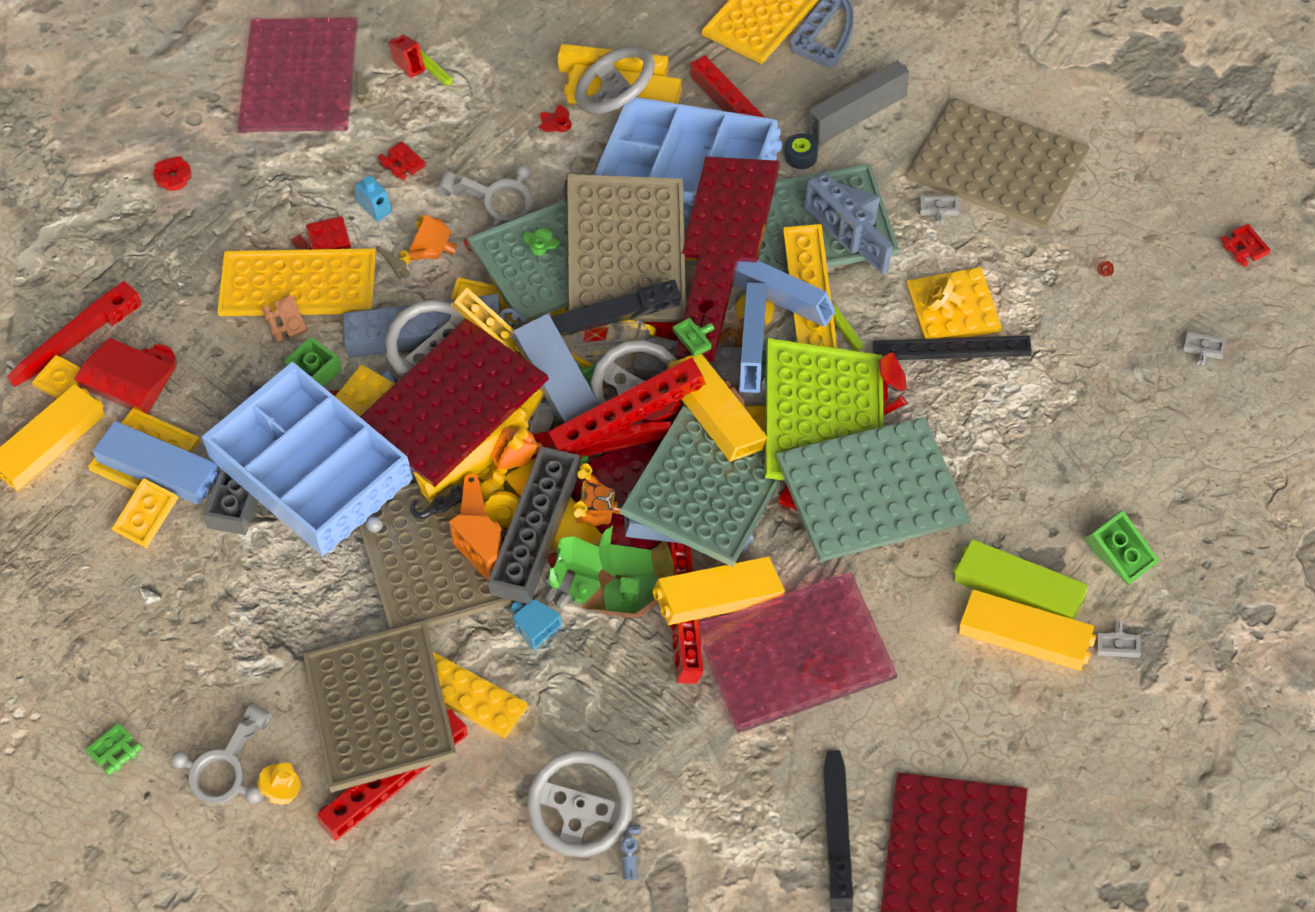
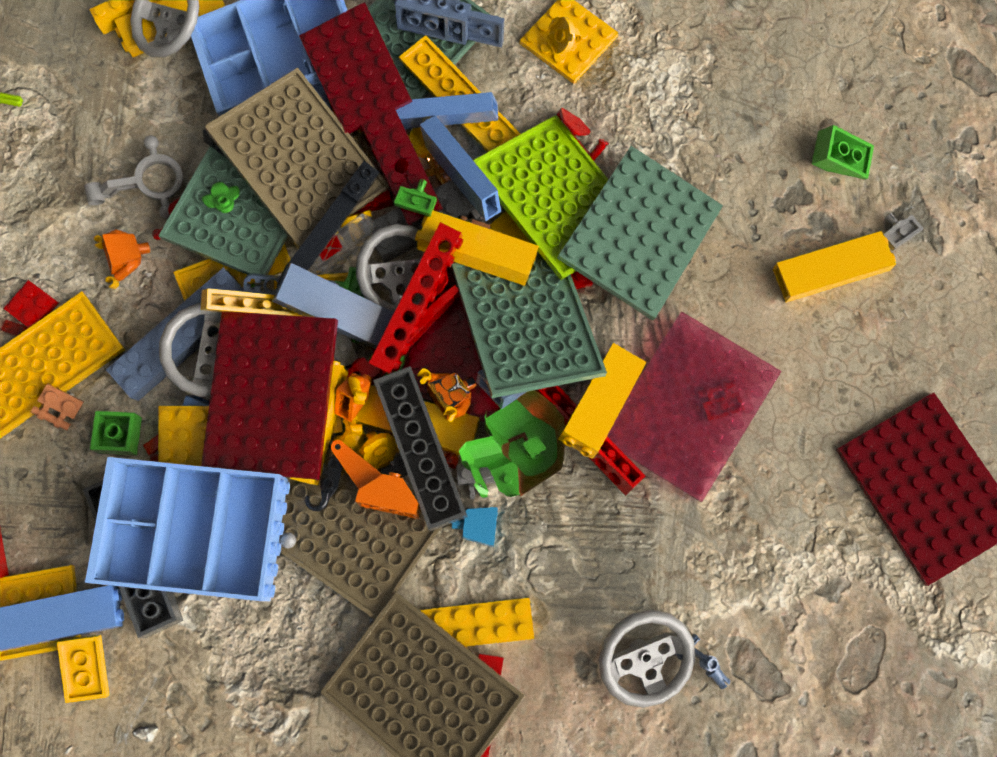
camera: 40 degrees left, 20 degrees up
dark azure torso [355,176,392,222] -> none
dark tan piece [376,246,410,278] -> none
red plate [378,141,426,180] -> none
red plate [539,105,572,133] -> none
black piece [824,750,853,912] -> none
lime axle [833,305,864,352] -> none
black plate [873,335,1032,360] -> none
lime brick [953,539,1088,620] -> none

